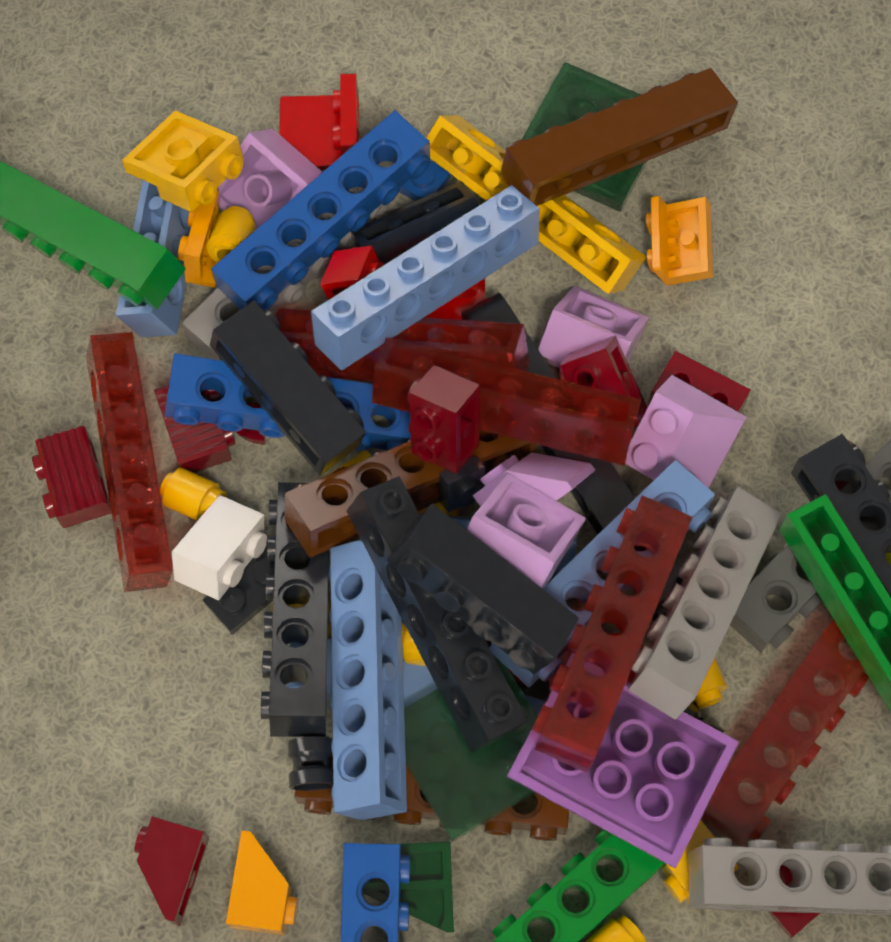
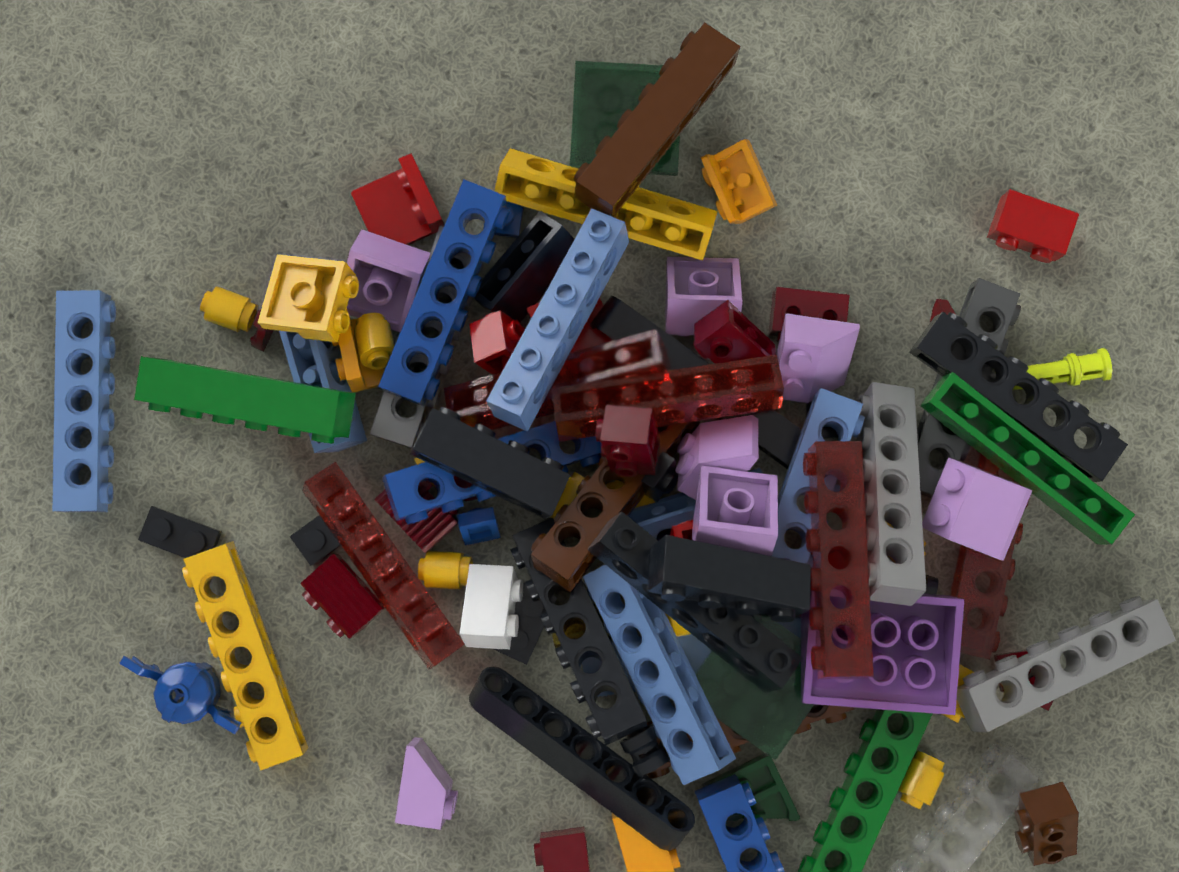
camera: 25 degrees left, 15 degrees up
none -> yellow brick [200,286,258,332]
none -> dark red tile [250,309,274,352]
none -> black plate [290,515,342,566]
none -> lavender slope [395,737,458,830]
none -> blue plate [457,507,501,546]
none -> black beam [469,666,695,851]
none -> lavender slope [922,457,1032,561]

